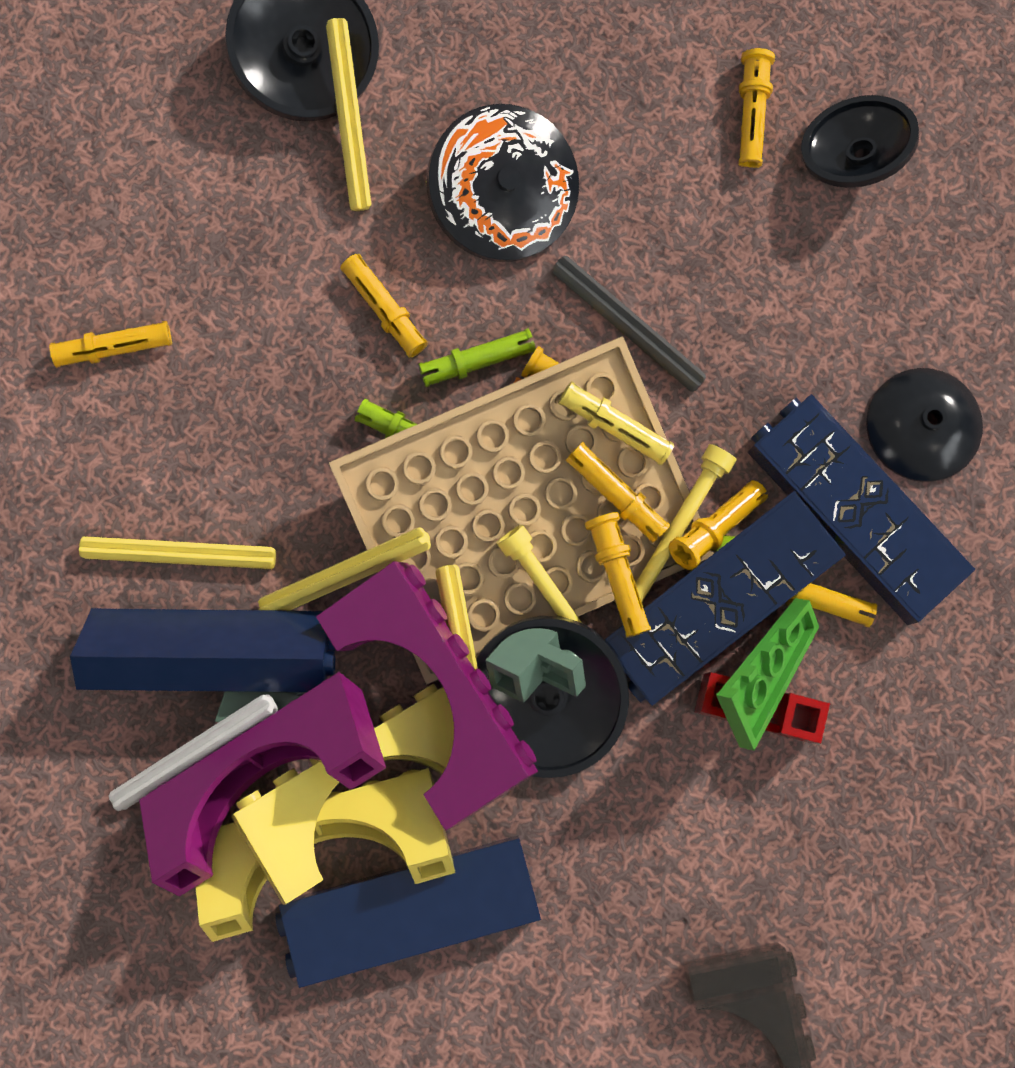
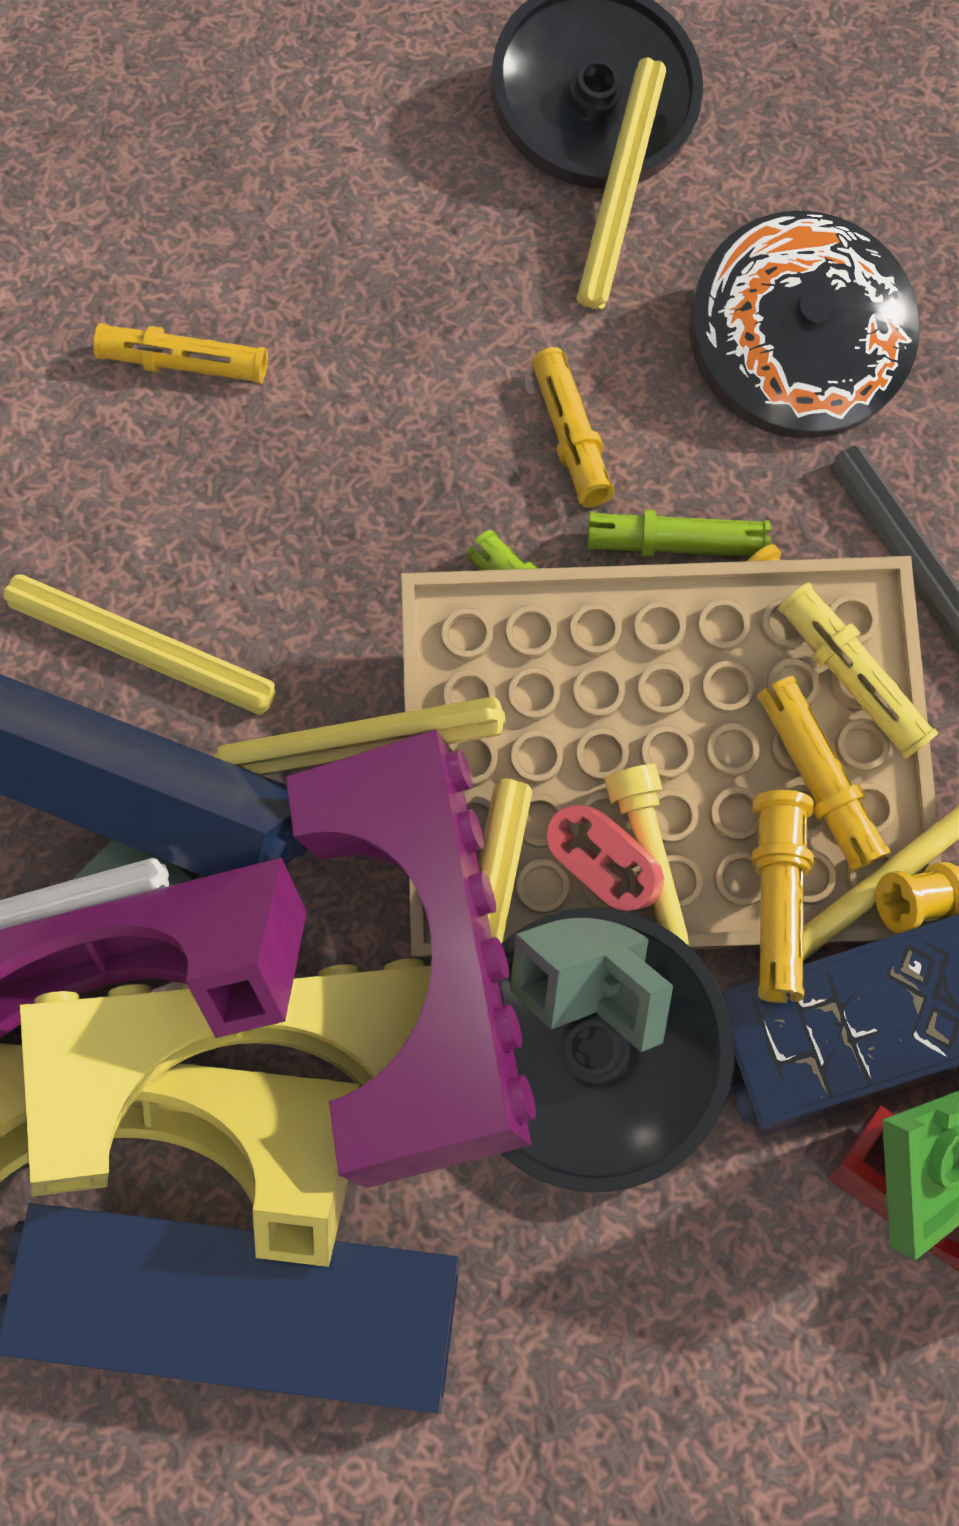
camera: 30 degrees right, 15 degrees down
none -> coral beam [546,805,664,911]

